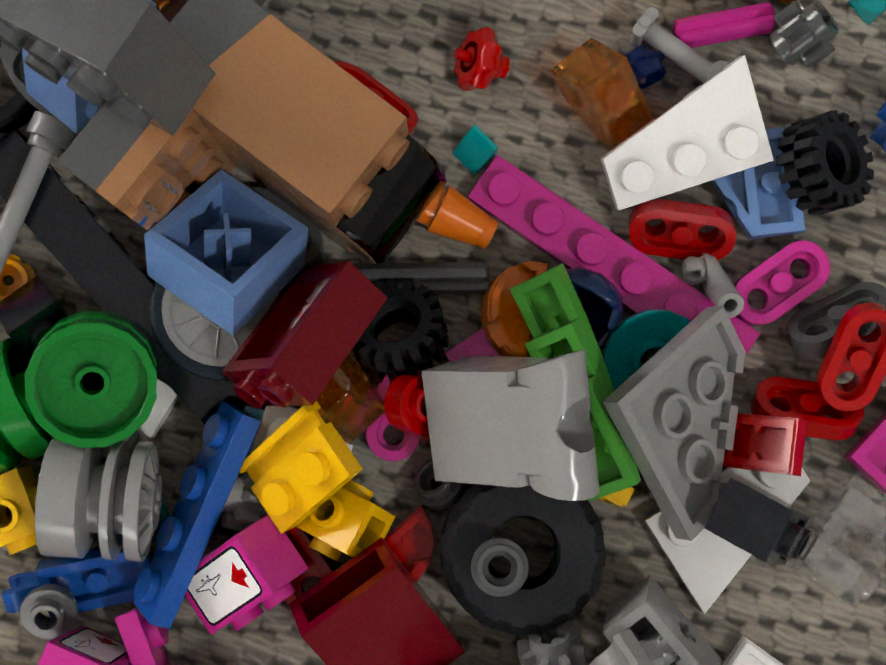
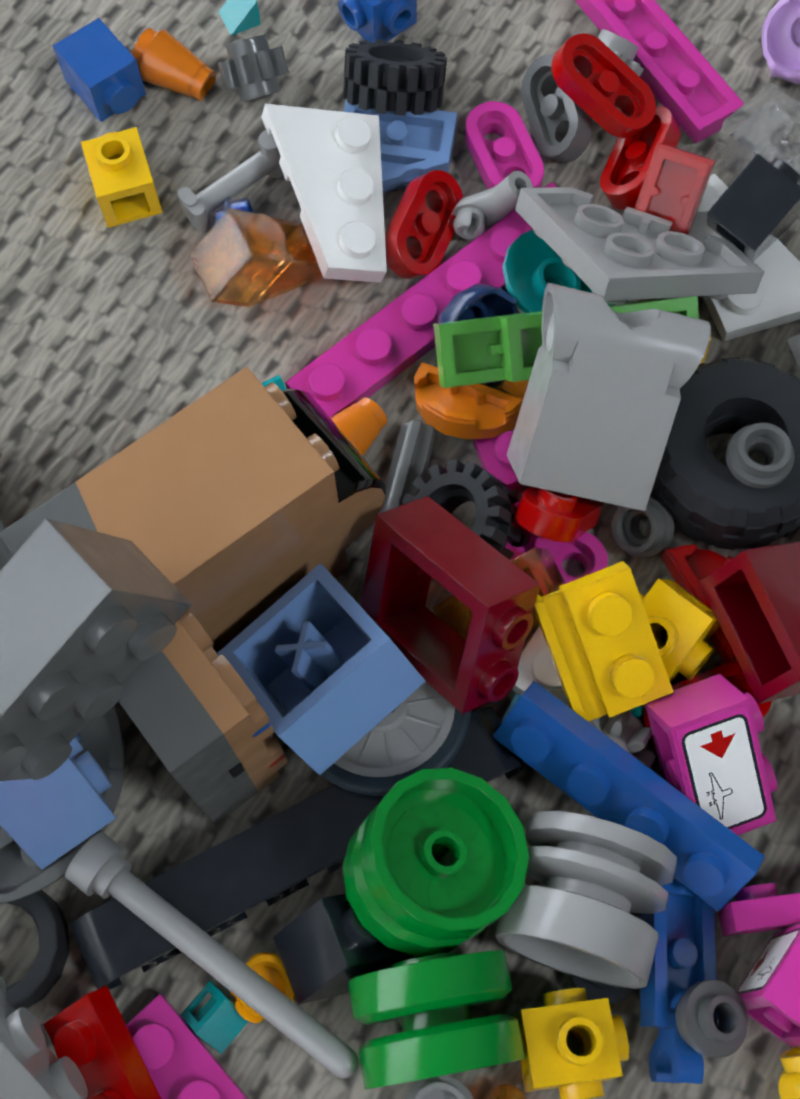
camera: 75 degrees left, 15 degrees down
red piece [453,27,510,91] -> none
dark pink axle [672,2,776,48] -> none

